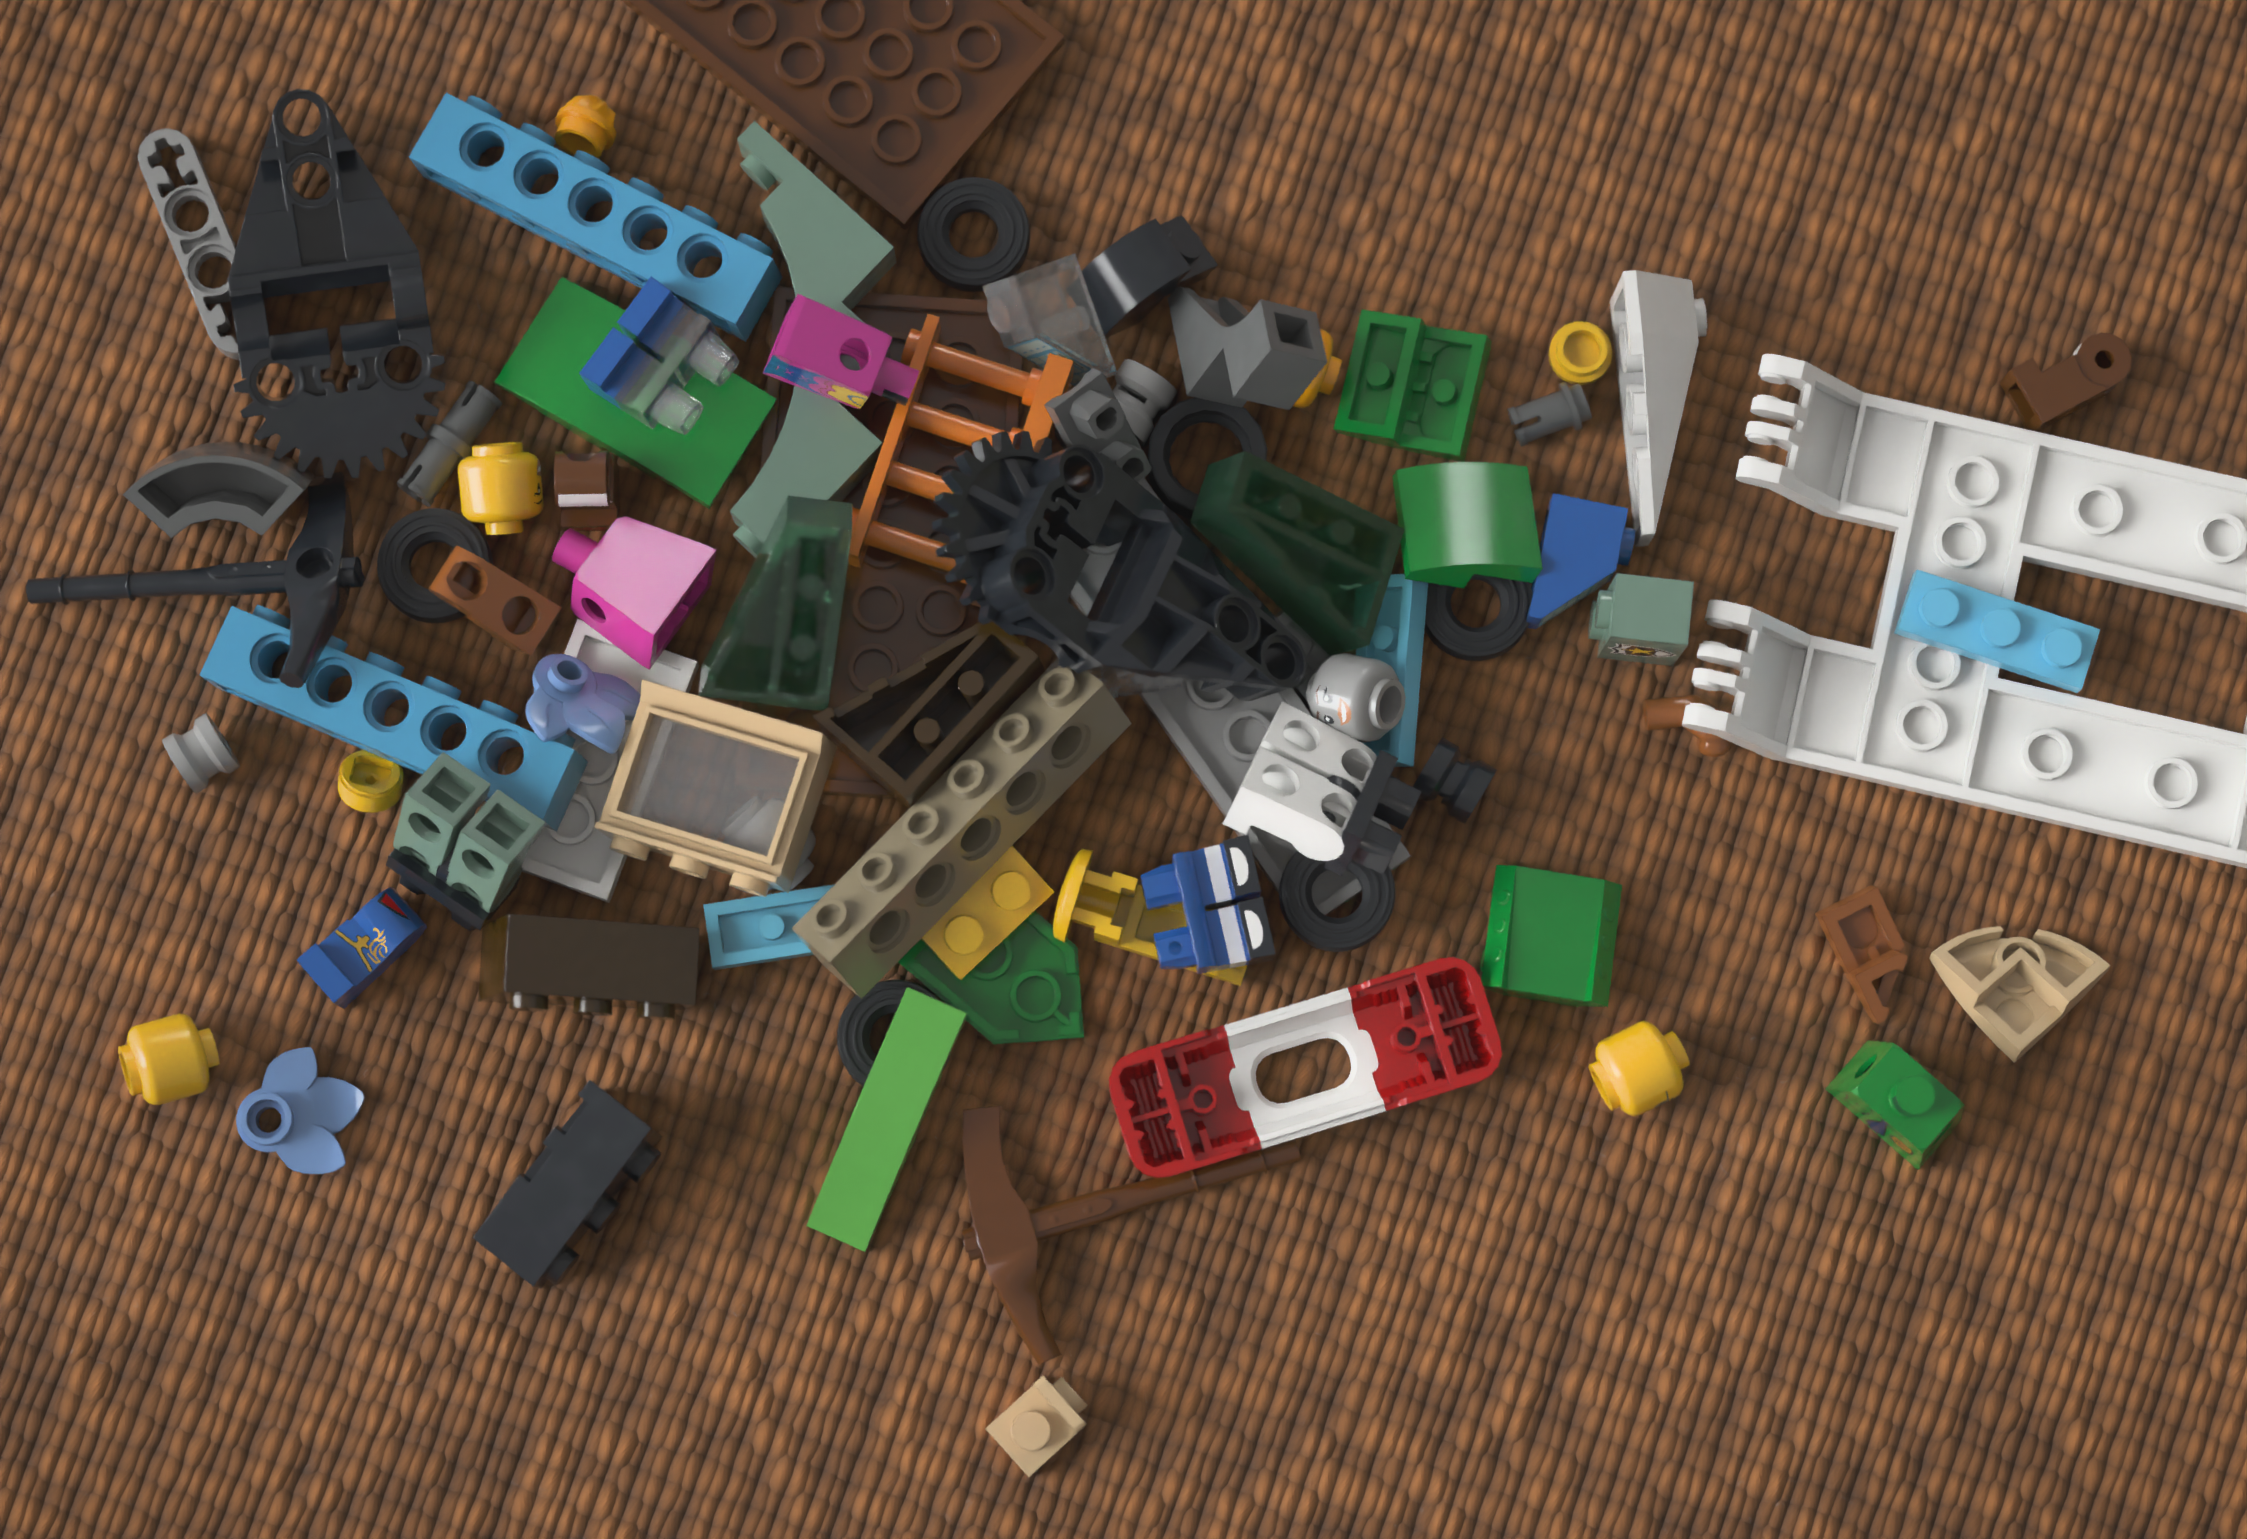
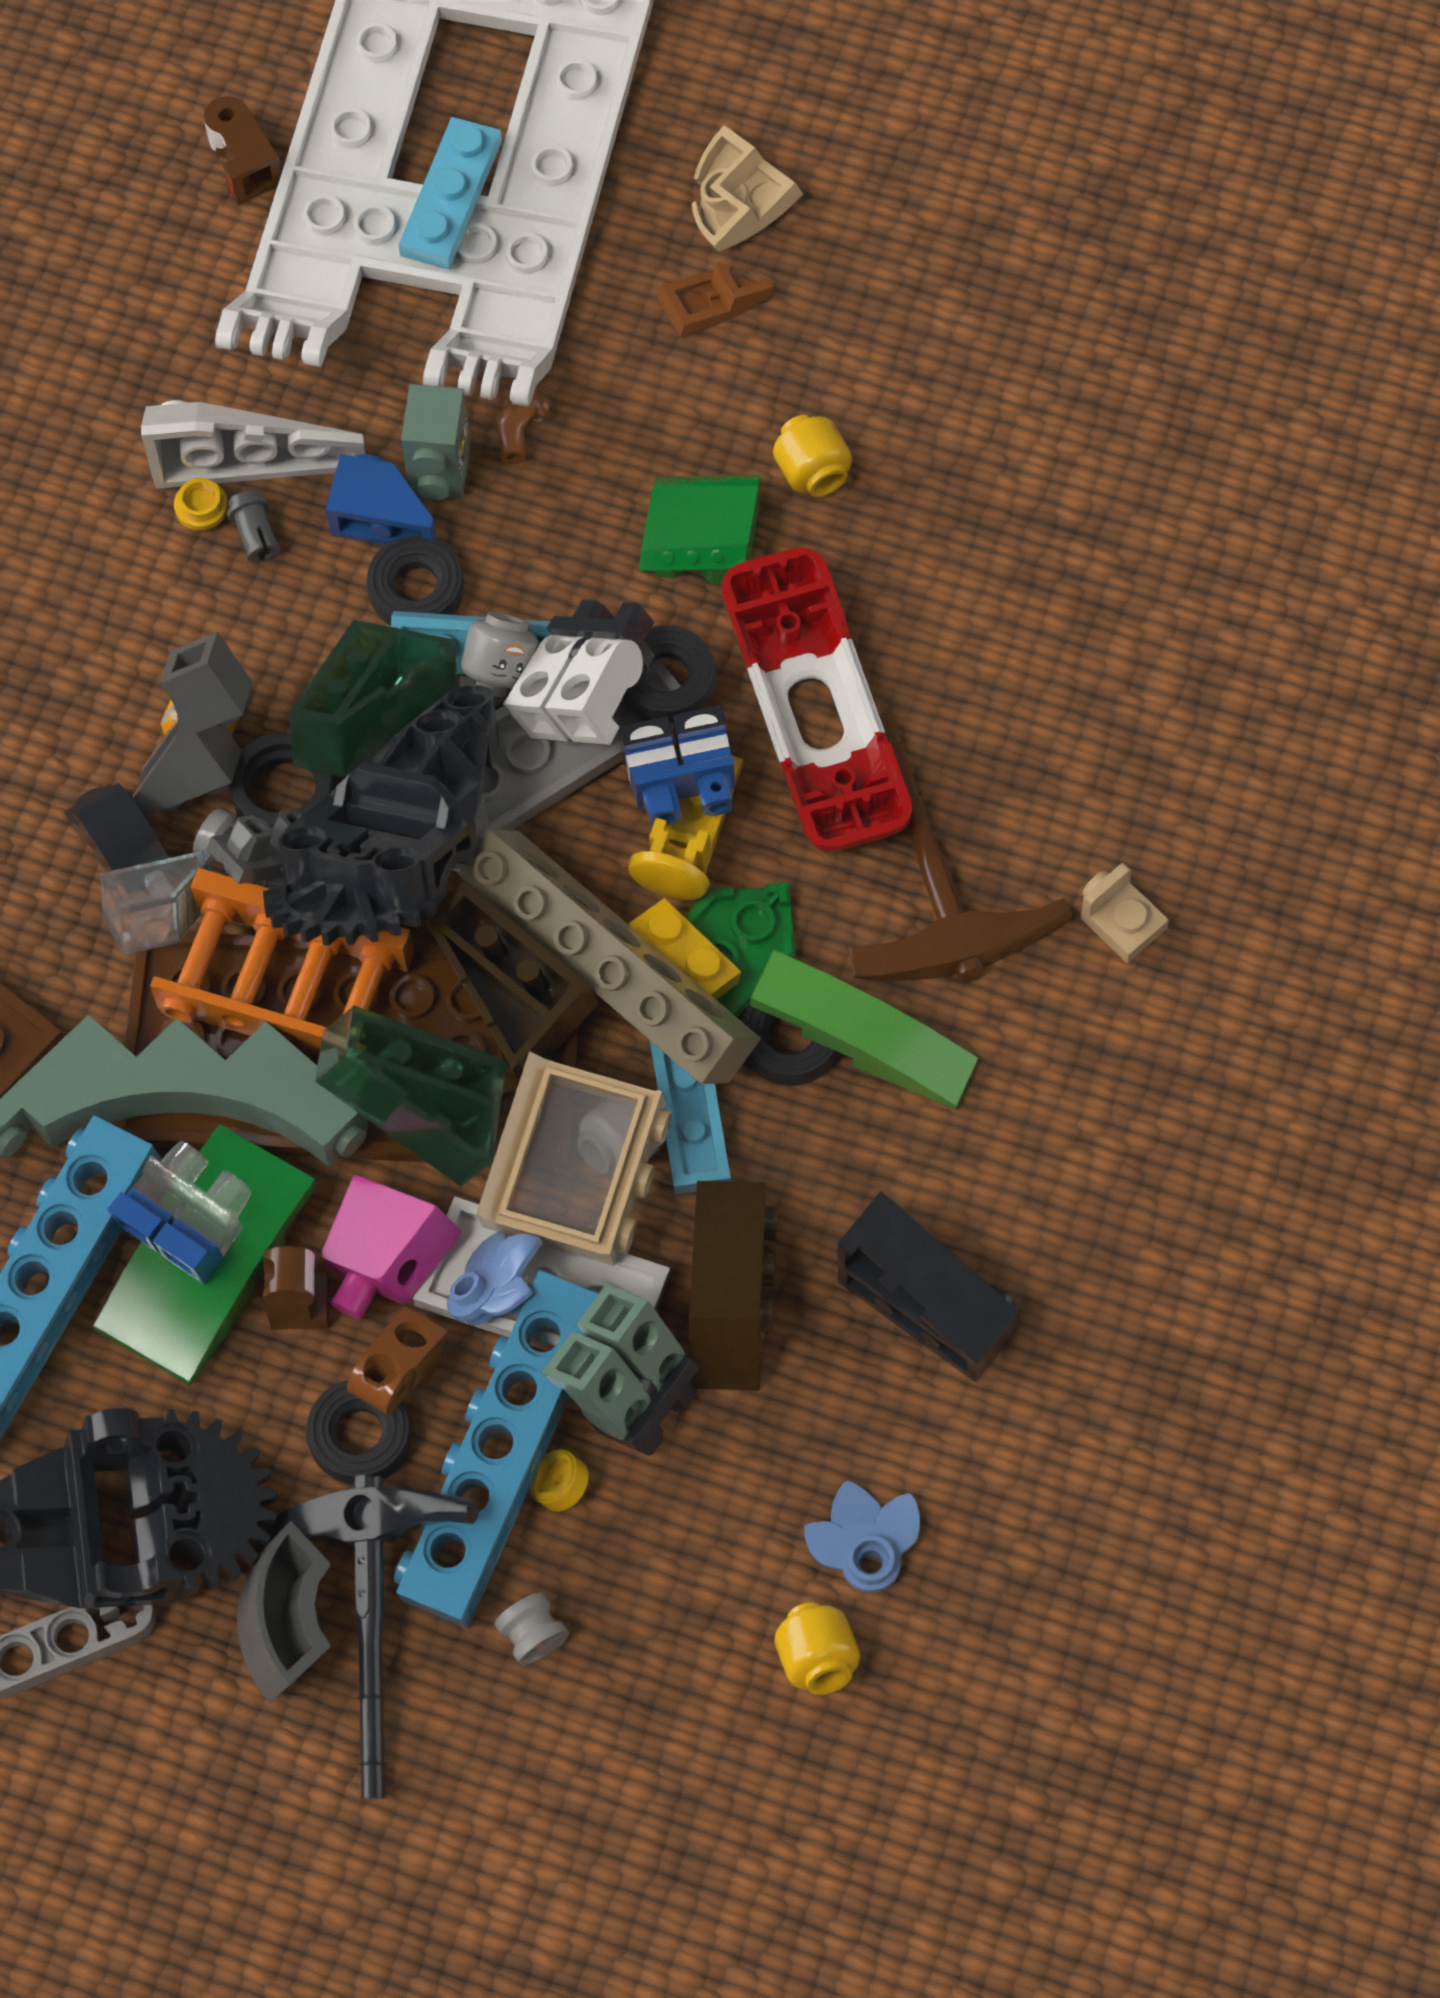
camera: 85 degrees left, 15 degrees down
blue leg [296,887,427,1009] -> none
dark grey pin [397,381,502,507] -> none
yellow head [458,442,544,535] -> none
dark pink torso [763,294,919,409] -> none
black tyre [917,177,1030,292] -> none
green slope [1334,309,1492,462] -> none
green slope [1392,462,1543,588] -> none
black wheel [1413,737,1497,824] -> none
green torso [1825,1040,1965,1170] -> none

